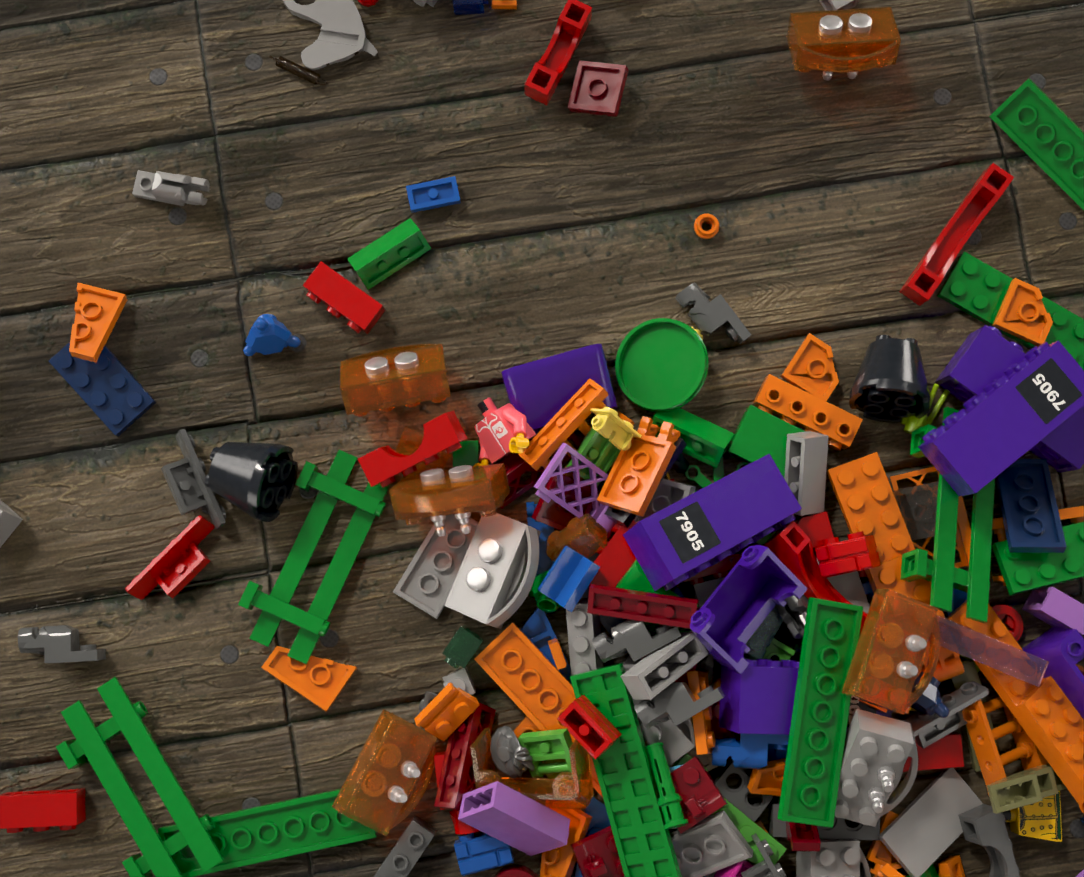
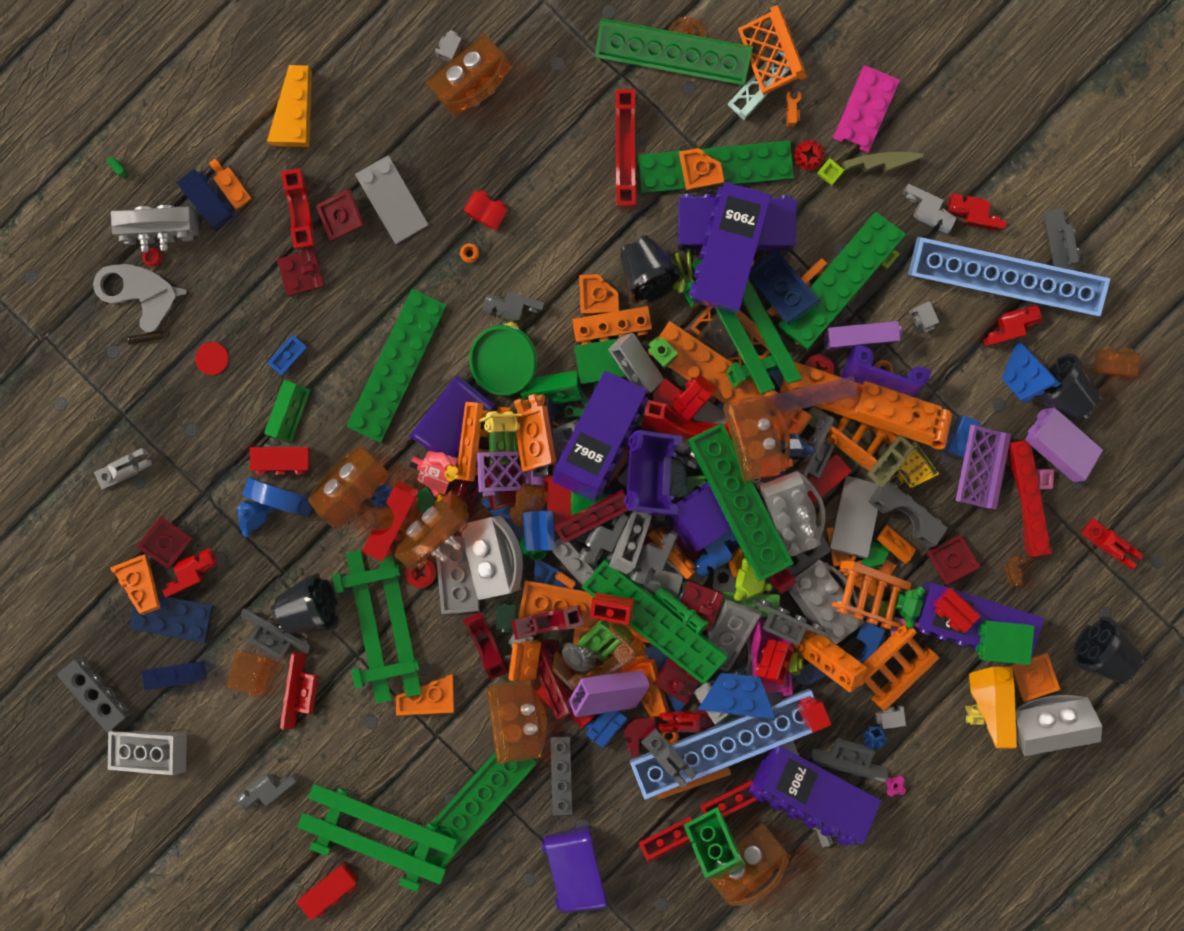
camera: 40 degrees left, 5 degrees up
none -> dark red hinge [137,515,192,569]
none -> clear blue brick [141,660,207,690]
none -> red plate [162,548,217,597]
none -> red piece [195,342,229,375]
none -> clear orange hinge [226,650,273,697]
none -> blue arch [242,477,315,517]
none -> dark red hinge [277,249,325,297]
none -> green plate [346,289,447,443]
none -> light grey slope [355,155,429,244]
none -> blue gear [368,483,392,507]
none -> red gear [405,557,436,588]
none -> red brick [463,190,508,232]
none -> dark red arch [463,612,508,680]
none -> dark red arch [511,605,584,640]
none -> bright green brick [648,337,679,369]
none -> lime rock [734,558,773,601]

